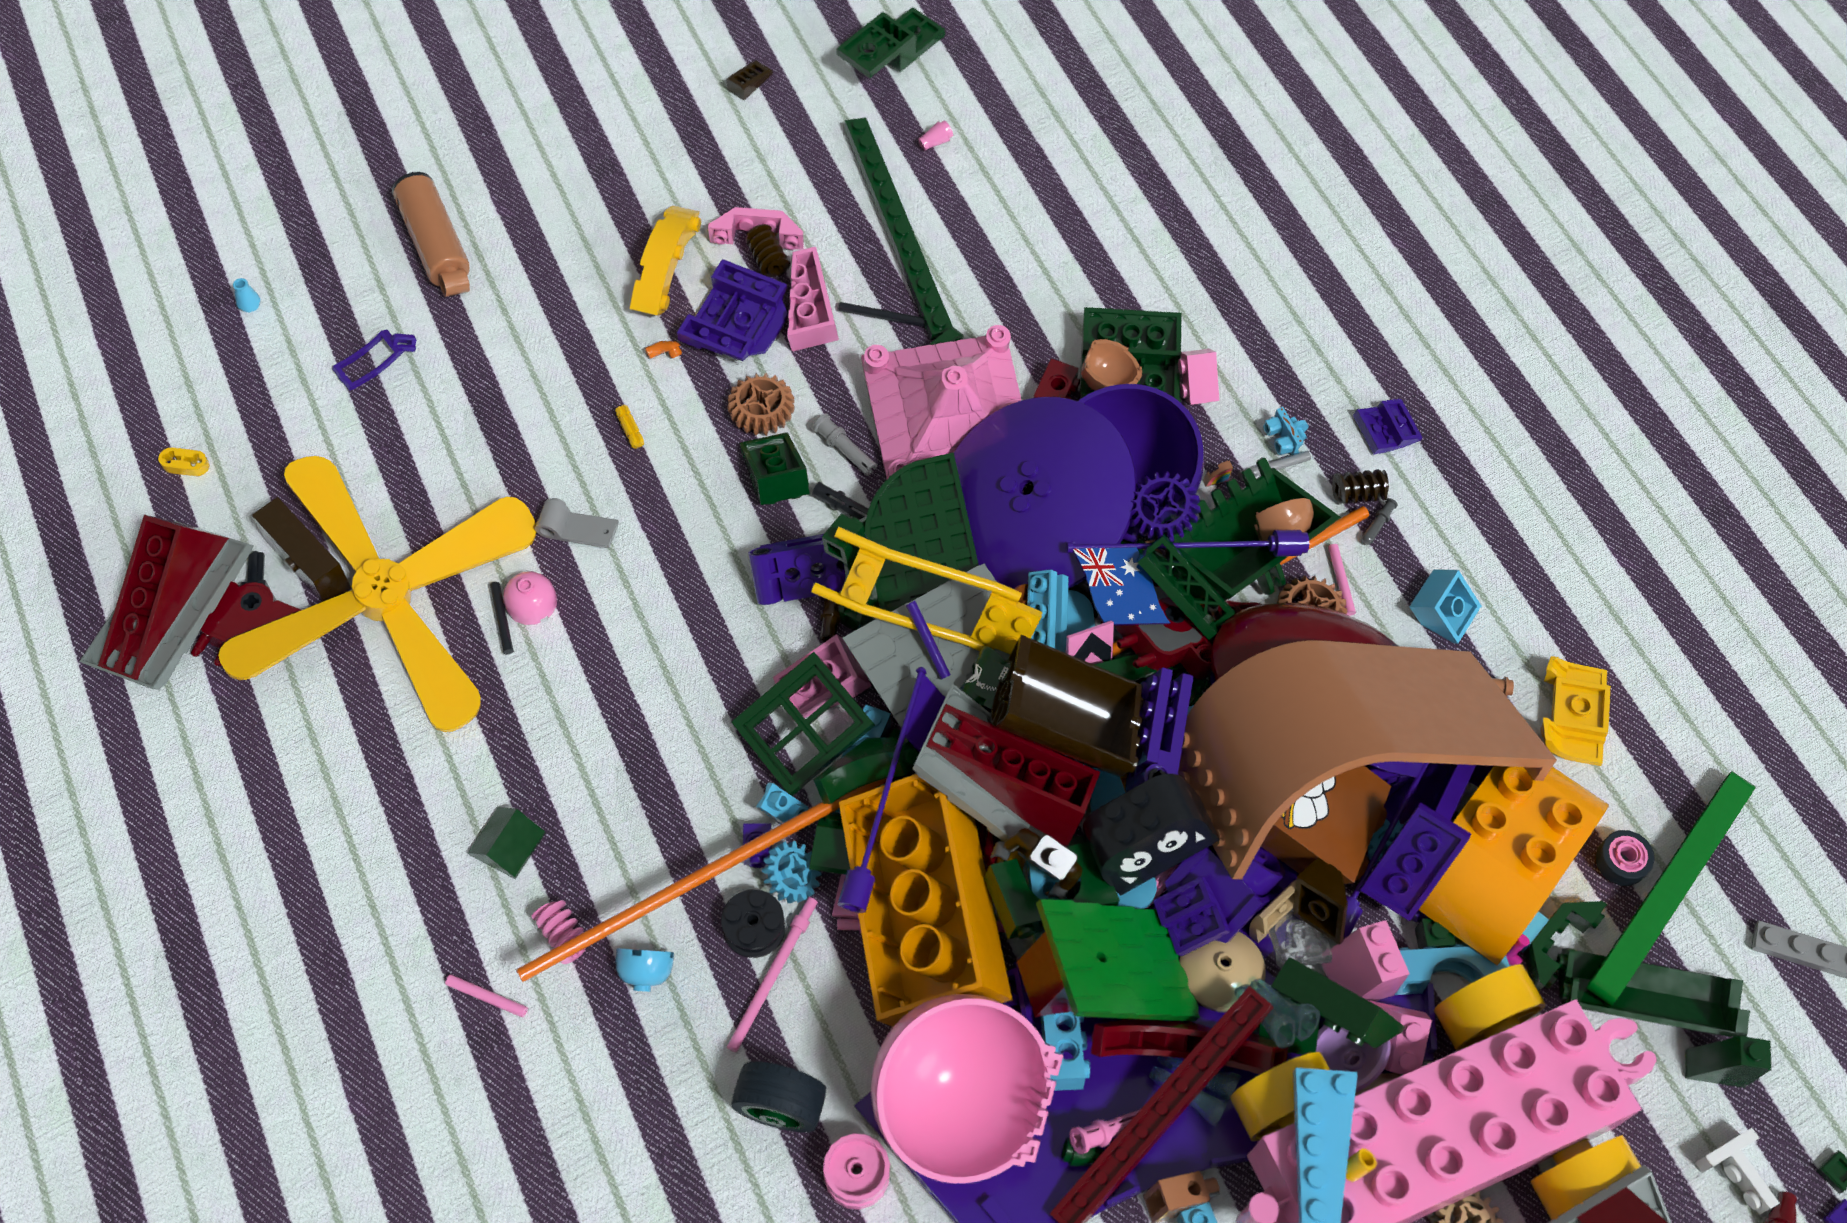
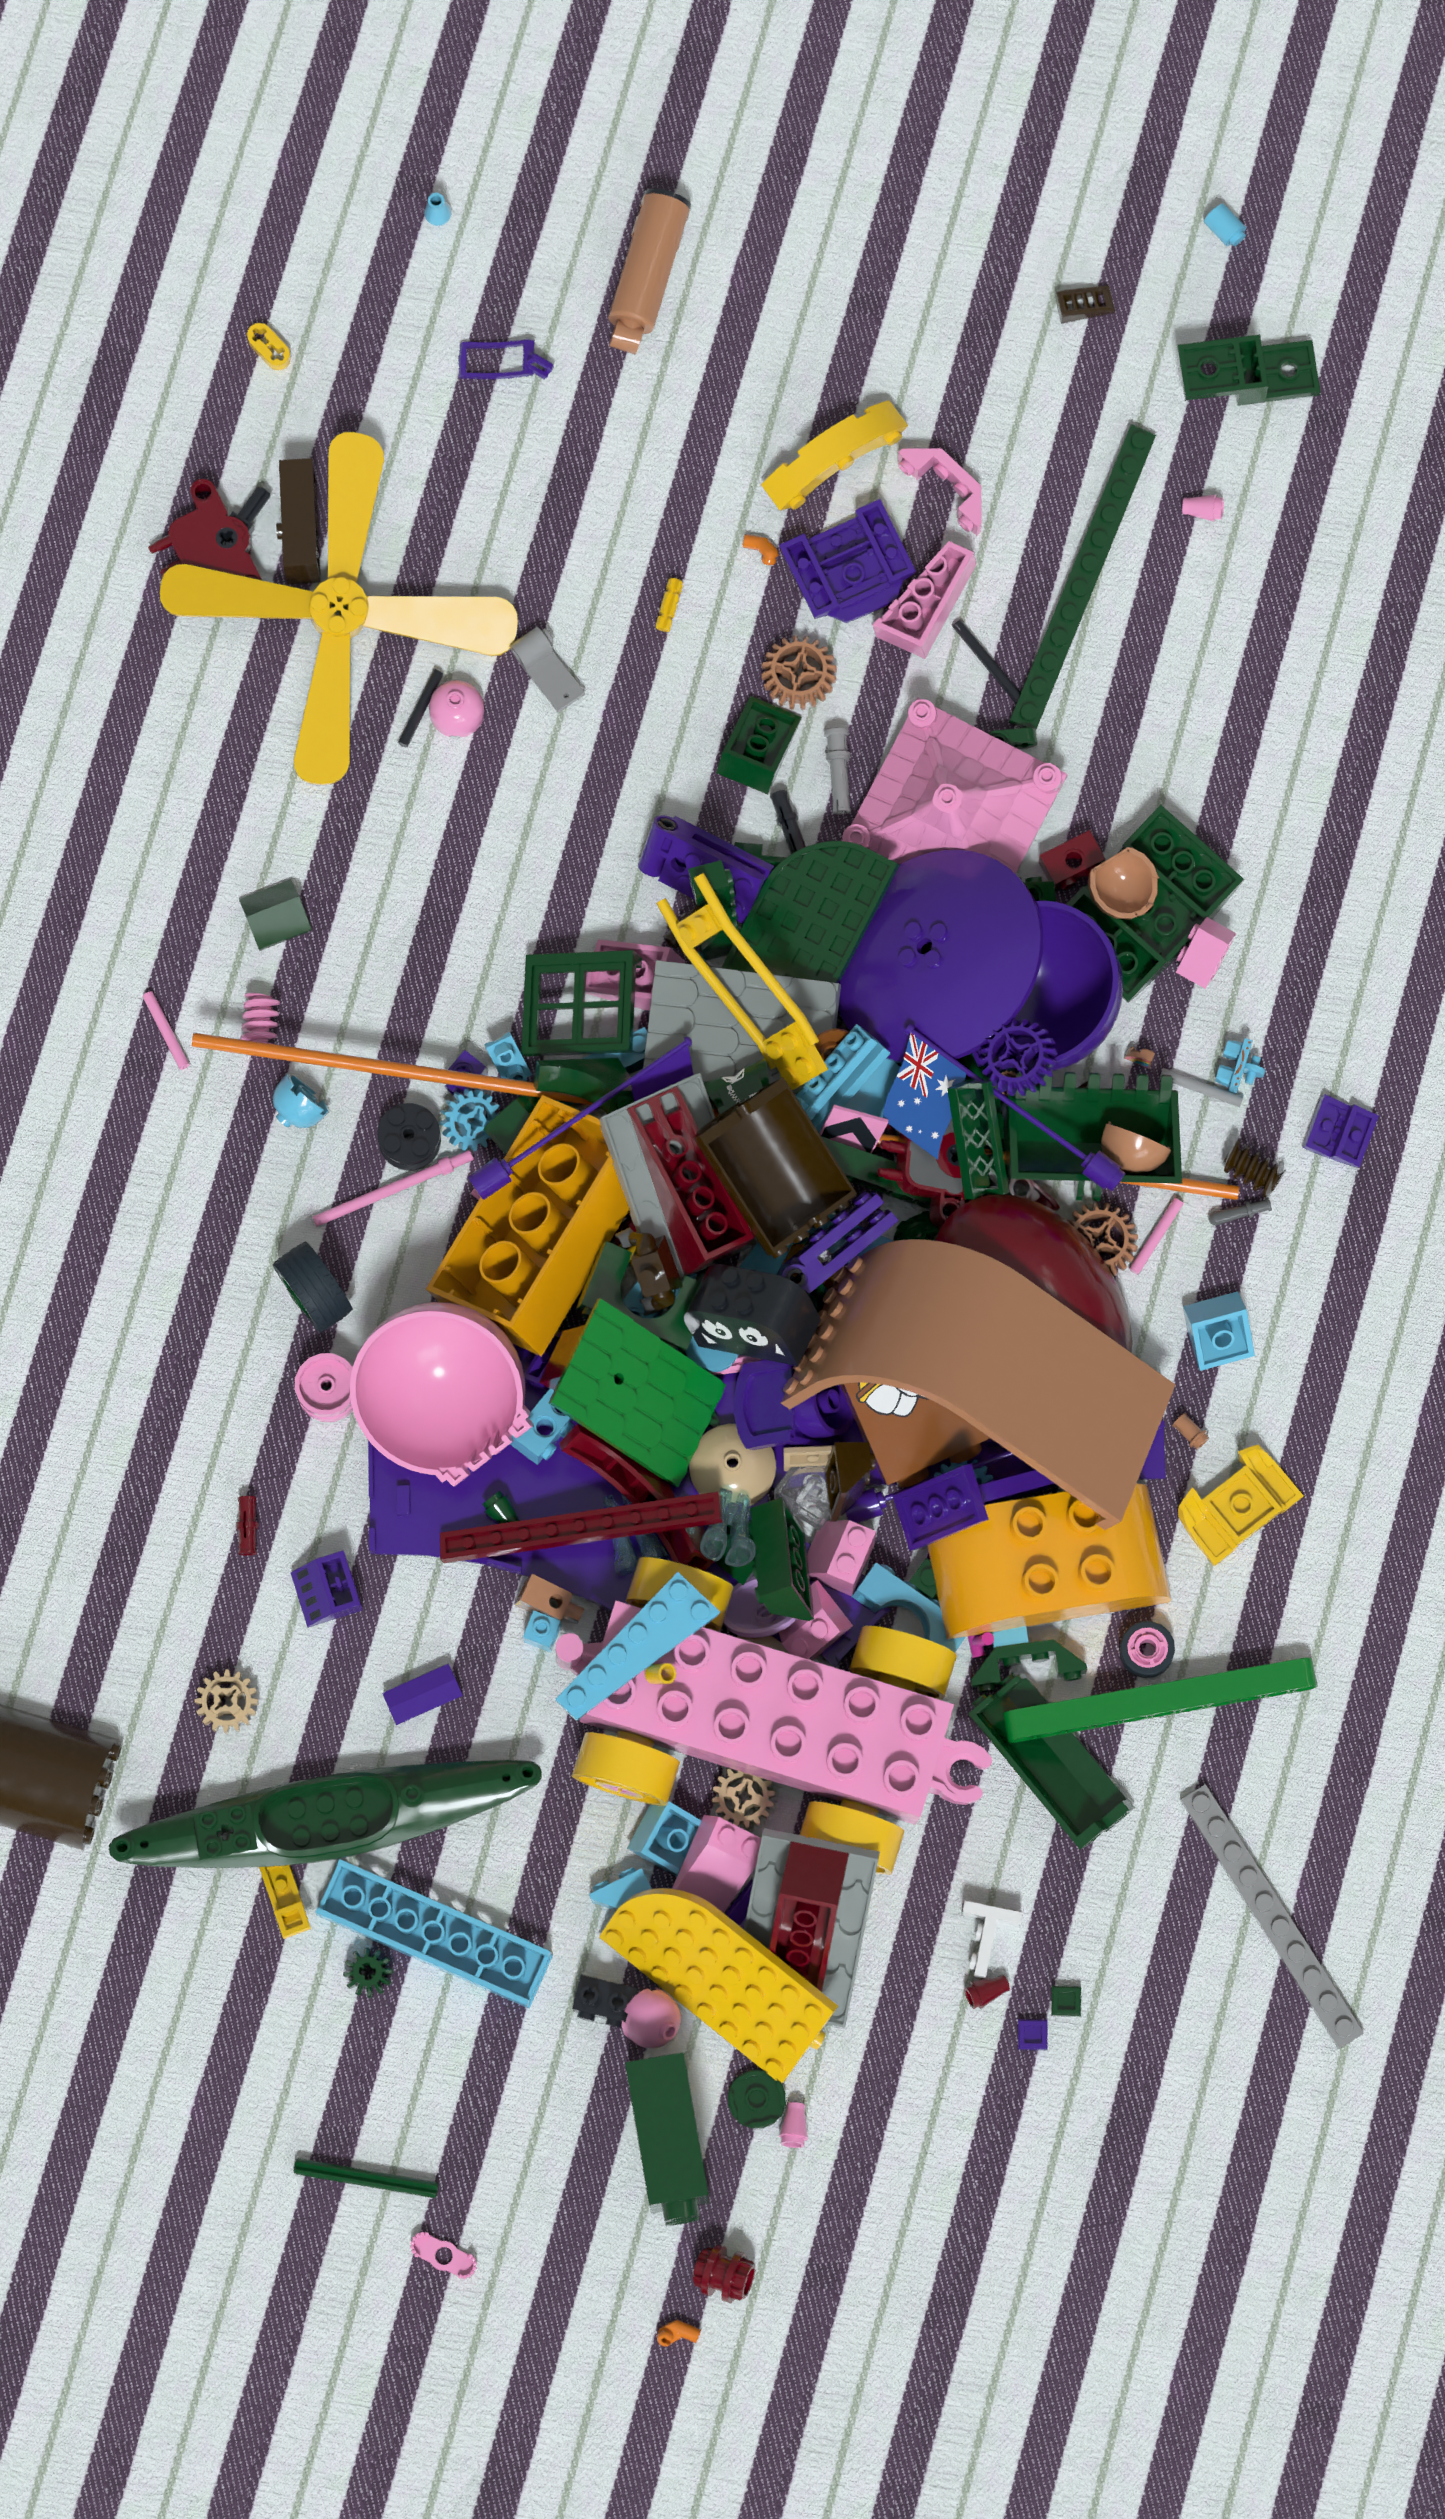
camera: 45 degrees right, 15 degrees up
dark red piece [79,515,254,690] -> none
dark brown piece [745,224,790,277] -> none
dark purple bar [906,601,951,679] -> none
bright pink pin [1070,1109,1141,1155] -> none
dark purple slope [1153,876,1231,956] -> none
dark green slope [1685,1036,1772,1088] -> none

